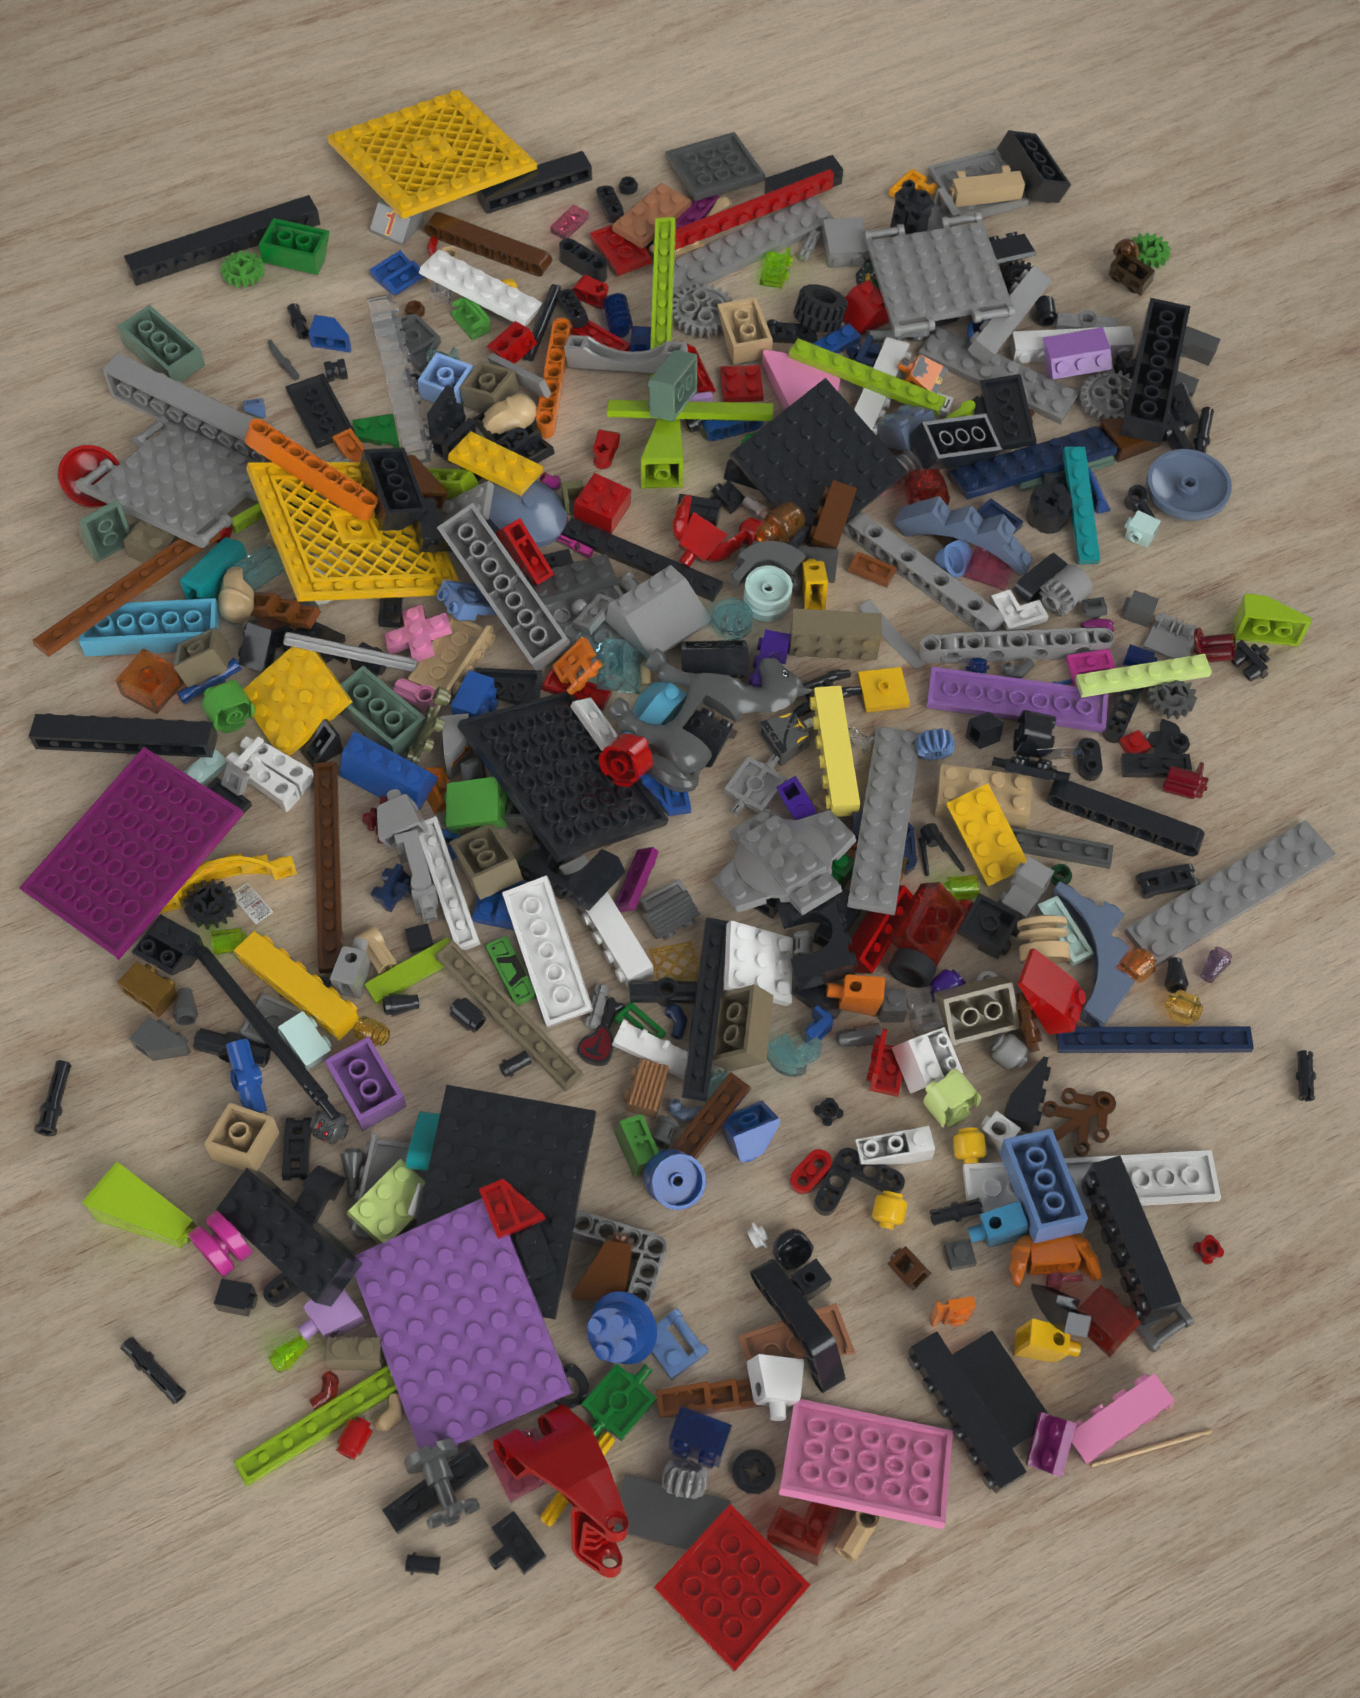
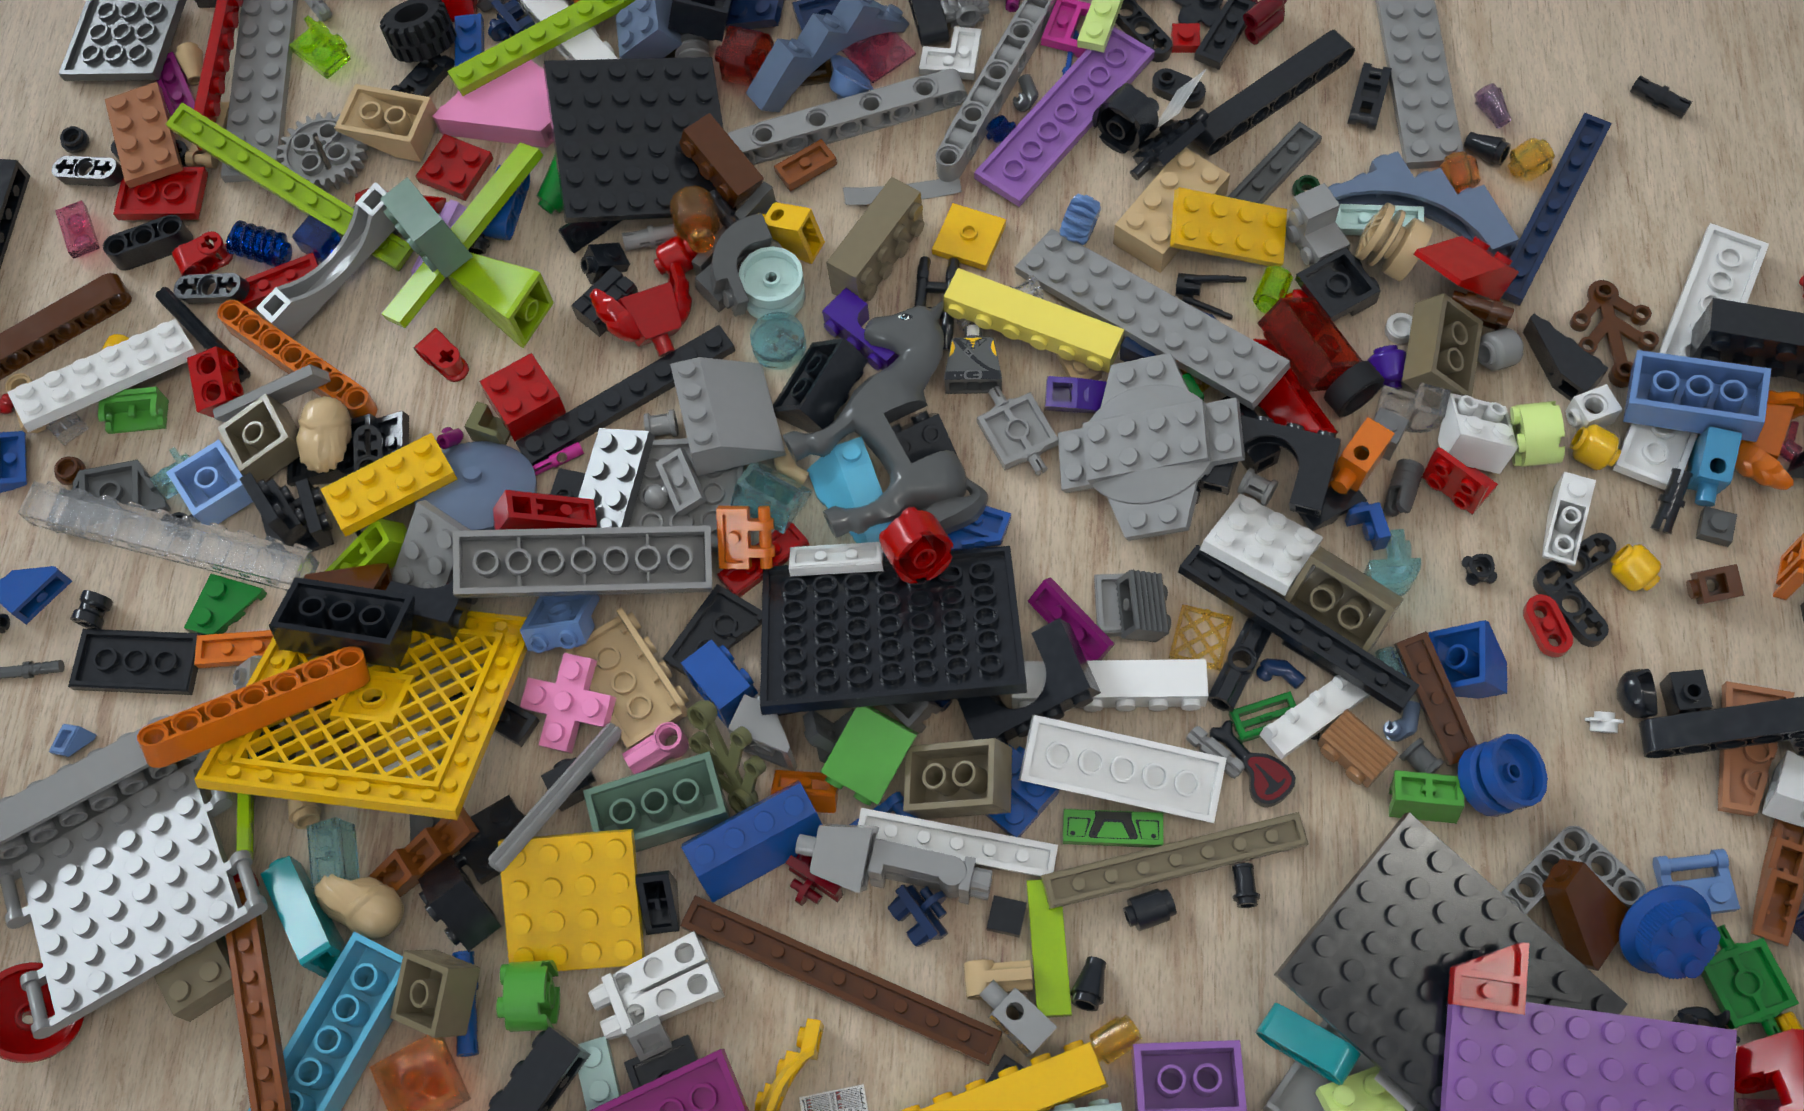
camera: 50 degrees left, 5 degrees up
sand green slope [79,499,130,562] -> none
black brick [965,712,1004,749] -> none

